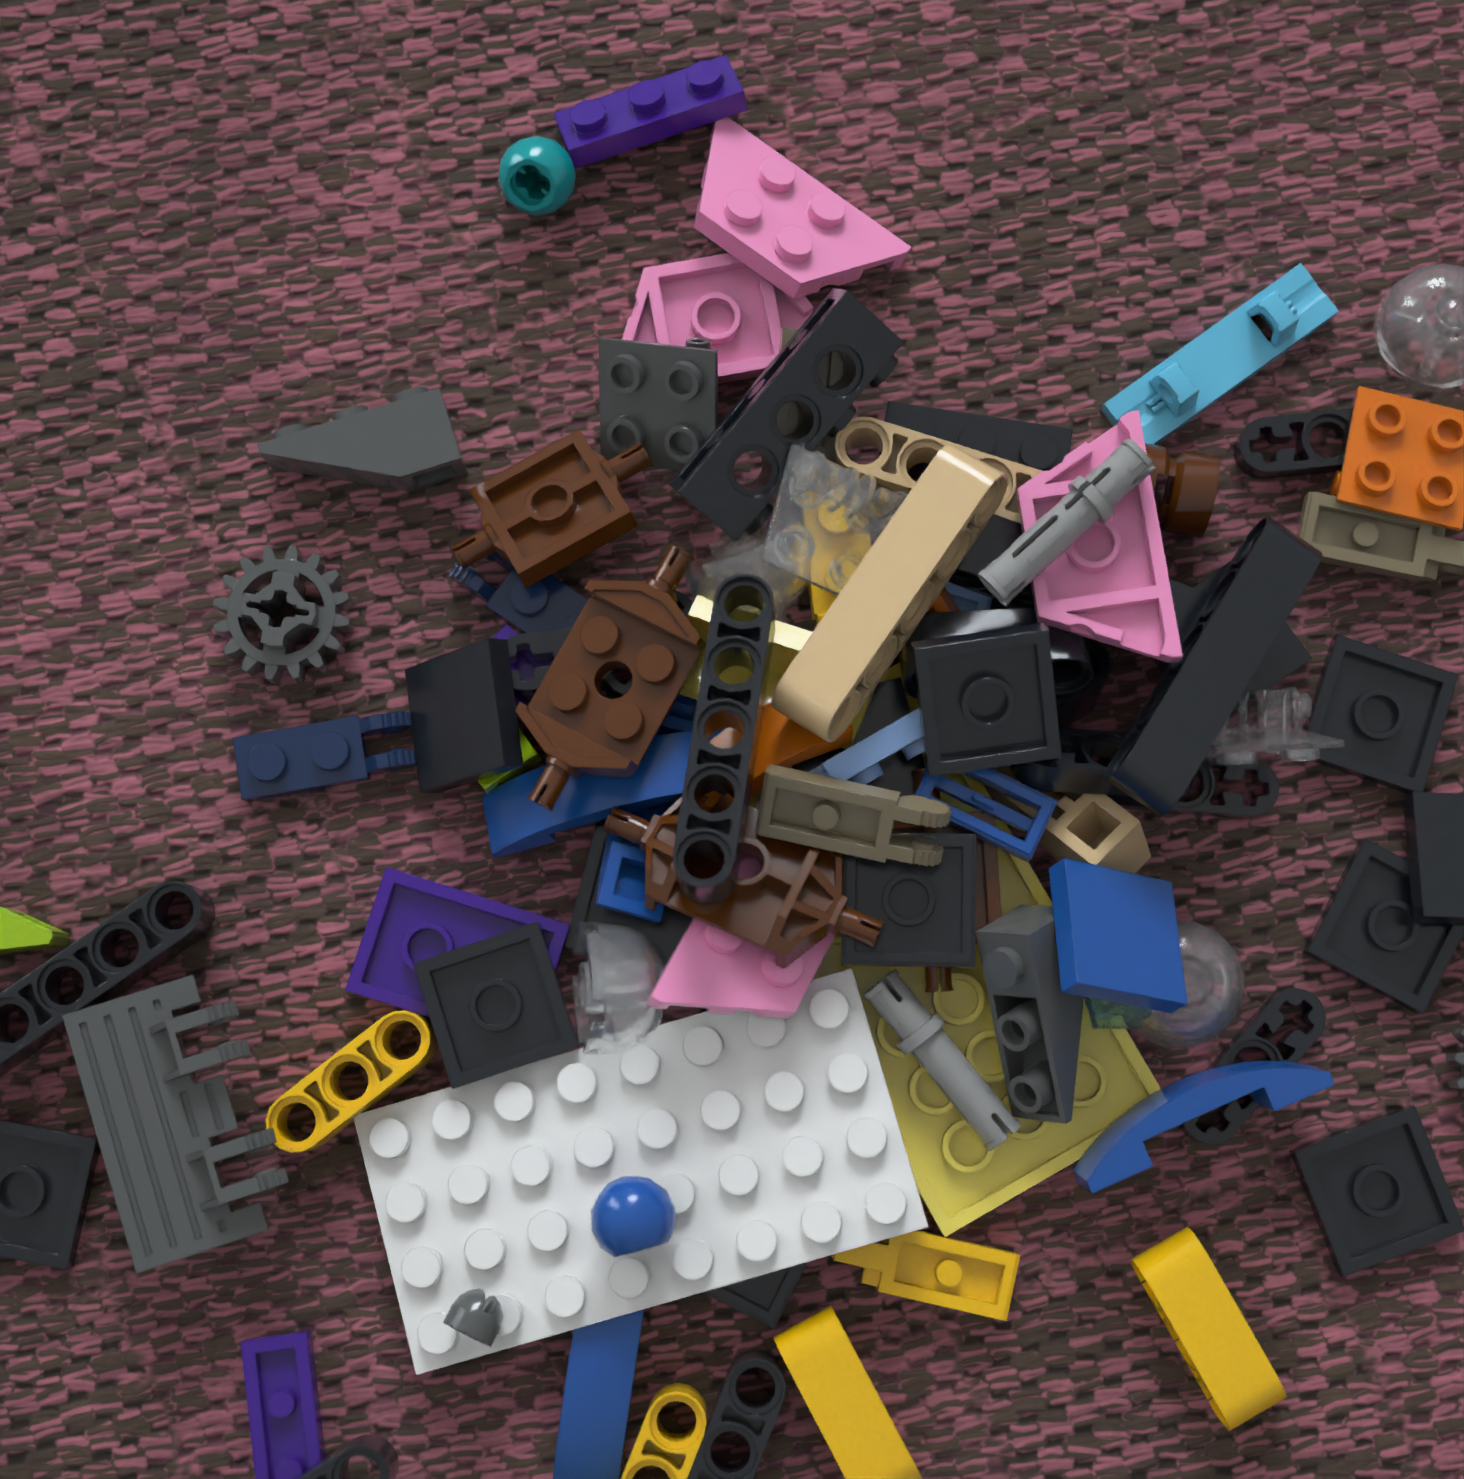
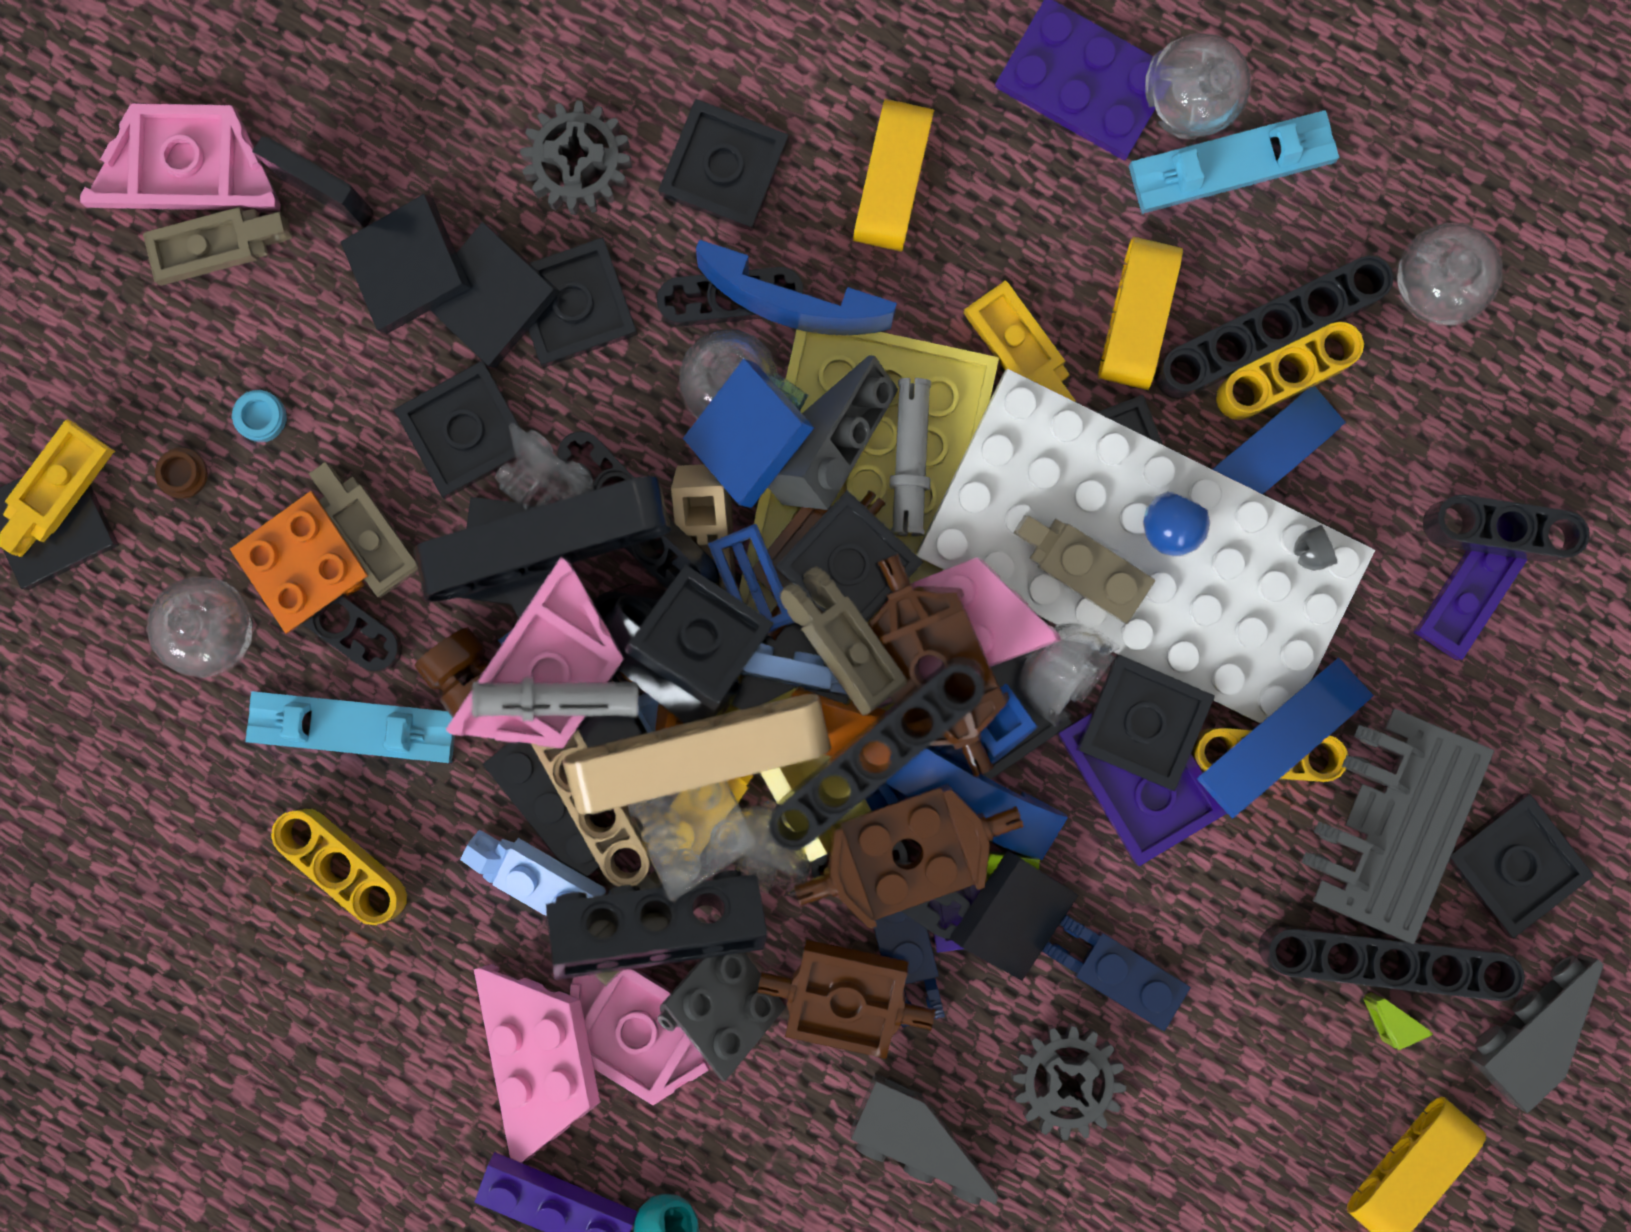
camera: 135 degrees left, 5 degrees up
none -> yellow beam [271,809,407,925]
none -> light blue hinge [460,830,606,916]
none -> dark tan hinge [1013,515,1156,624]
none -> blue slope [1197,657,1374,819]

